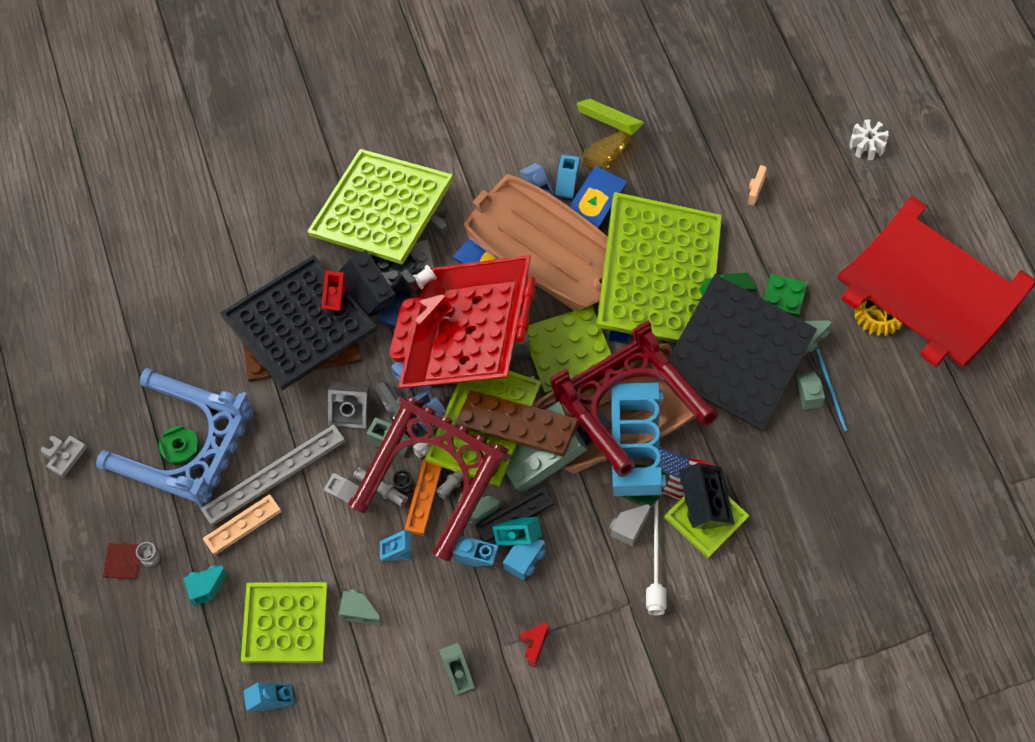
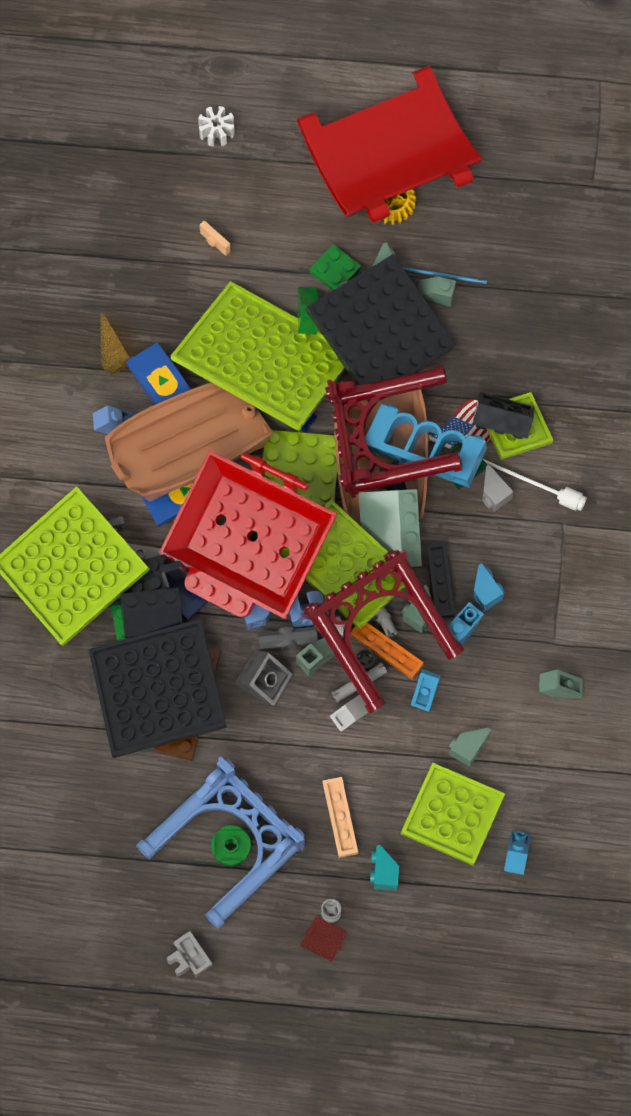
camera: 70 degrees left, 5 degrees up
light grey plate [201,424,345,526] -> none
red slope [321,271,347,311] -> none
white bush [412,265,437,290] -> none
red slope [415,295,452,335] -> none
reddish brown plate [455,390,579,457] -> none
teal slope [492,517,542,545] -> none
red slope [519,623,549,668] -> none
dark azure slope [555,155,580,200] -> none
lime slope [577,99,644,135] -> none

